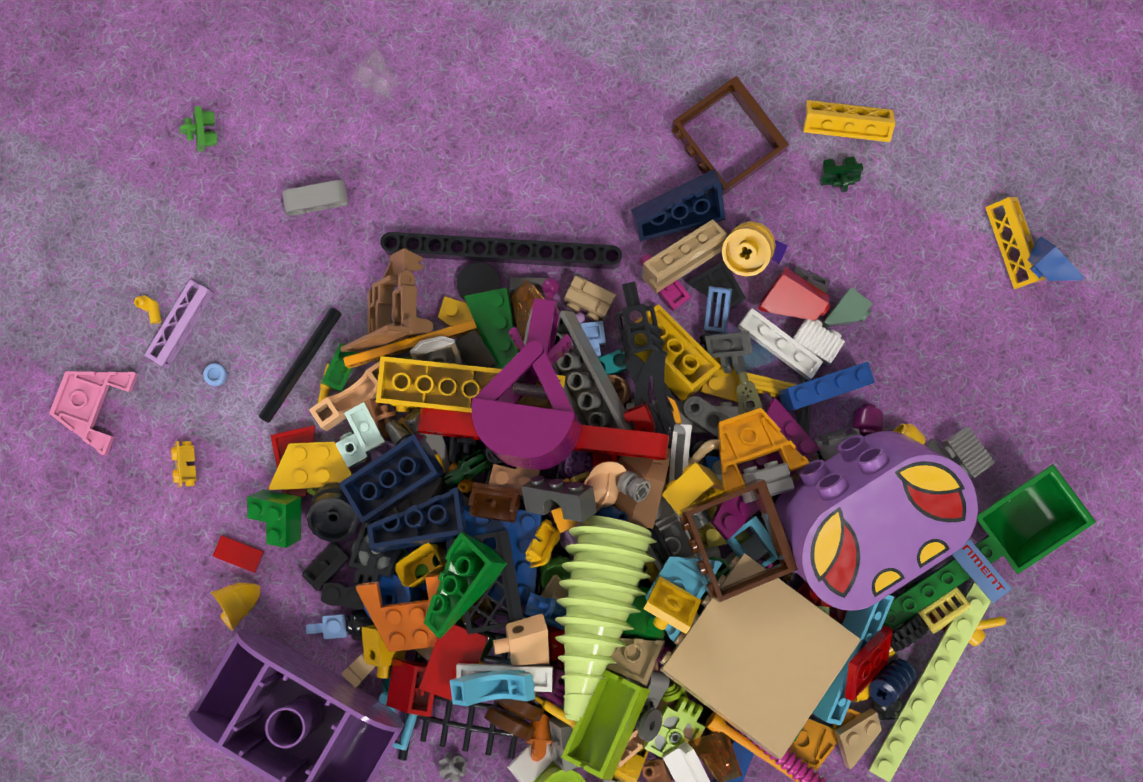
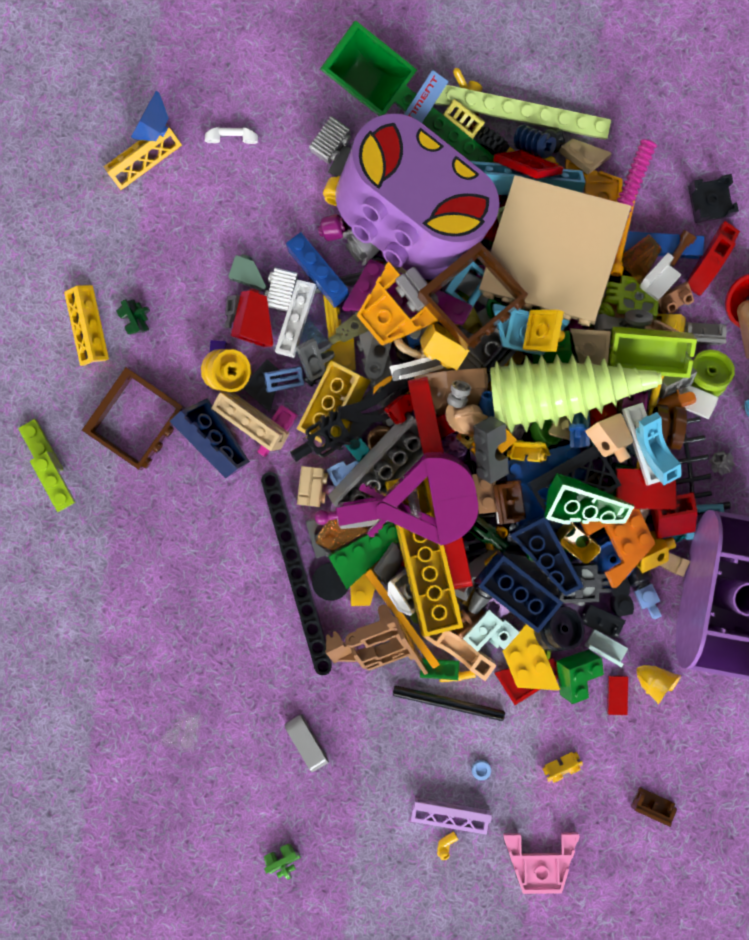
camera: 110 degrees left, 5 degrees up
none -> lime bracket [18,419,76,512]
none -> white bar [205,127,258,144]
none -> light aqua panel [584,629,628,667]
none -> reddish brown hinge [631,787,677,827]

